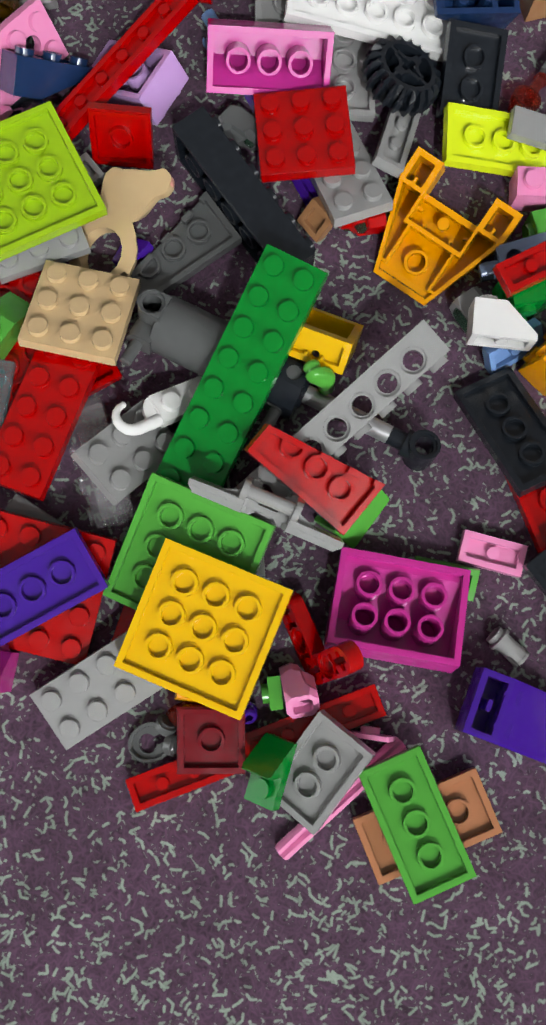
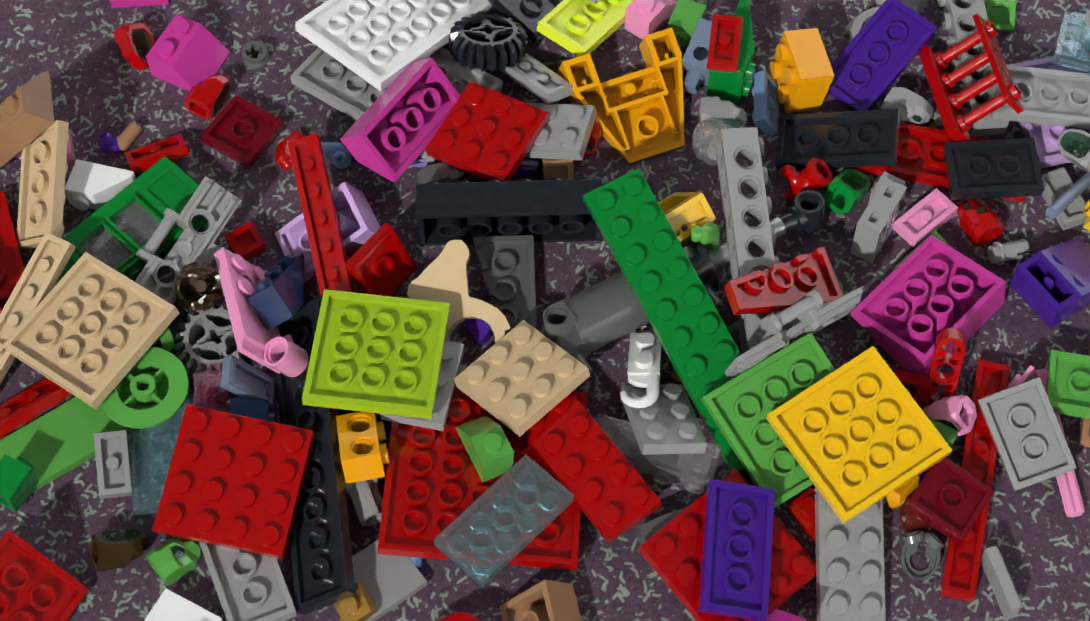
camera: 50 degrees left, 20 degrees down
green slope [241,732,297,811] -> none
white slope [466,295,538,351] -> none
none -> red plate [224,221,267,260]
none -> clear piece [692,117,733,165]
none -> red piece [779,157,833,203]
none -> green rock [823,169,871,215]
none -> light grey piece [850,171,907,263]
none -> red rock [957,199,1004,247]
none -> light grey tile [980,546,1022,620]

